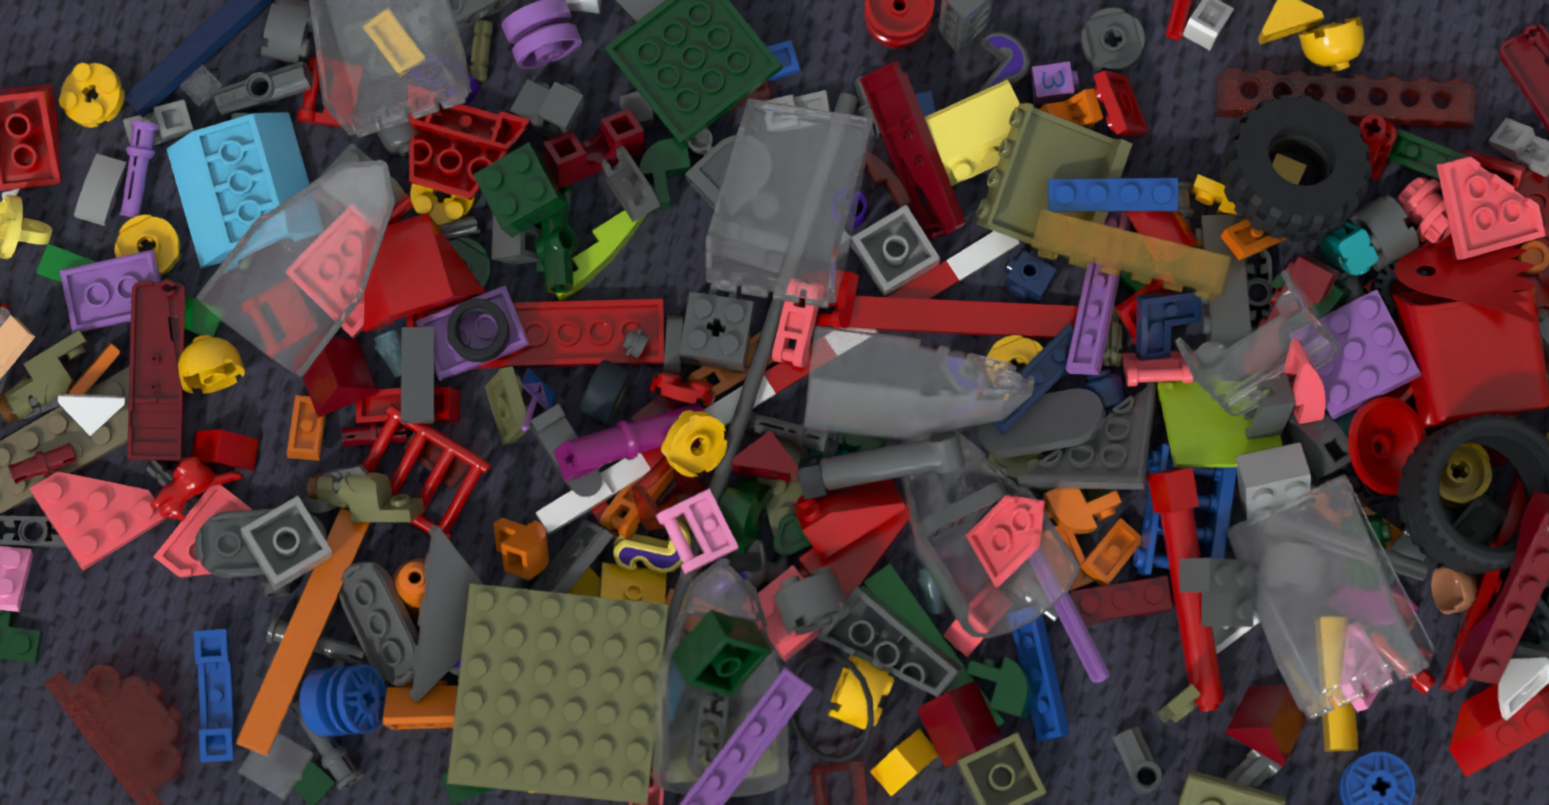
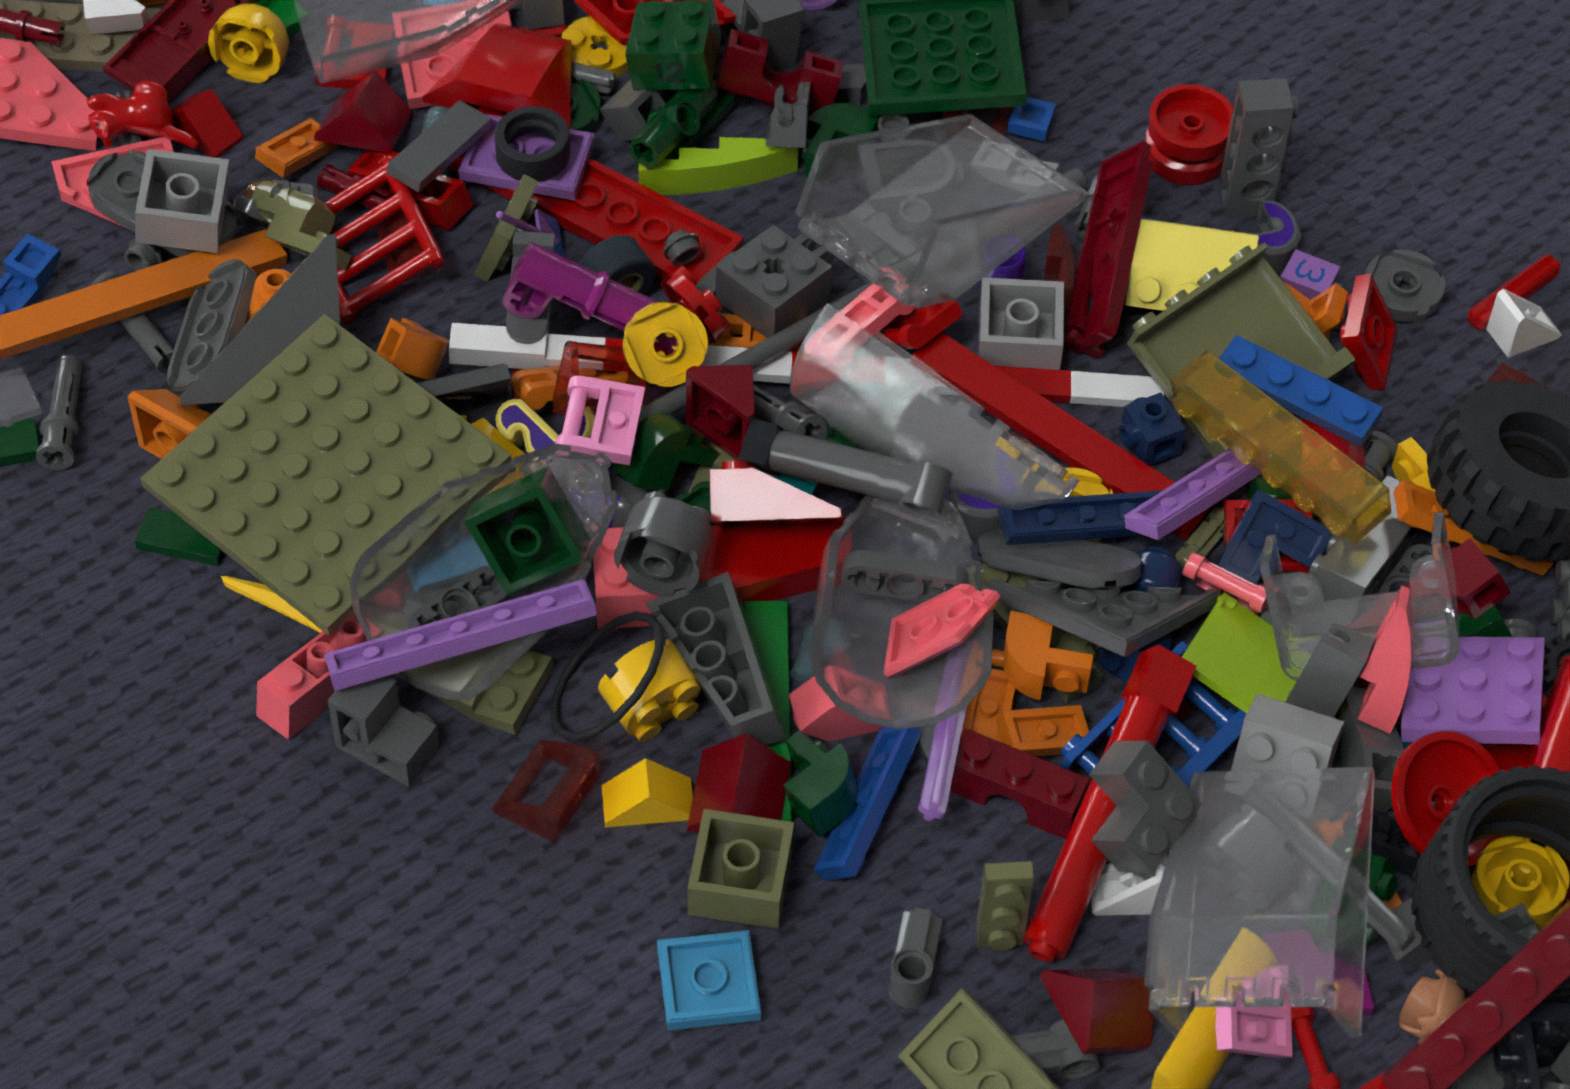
camera: 30 degrees right, 25 degrees down
blue wheel [300,664,386,737] -> none
teal brick [1316,220,1379,276] -> none

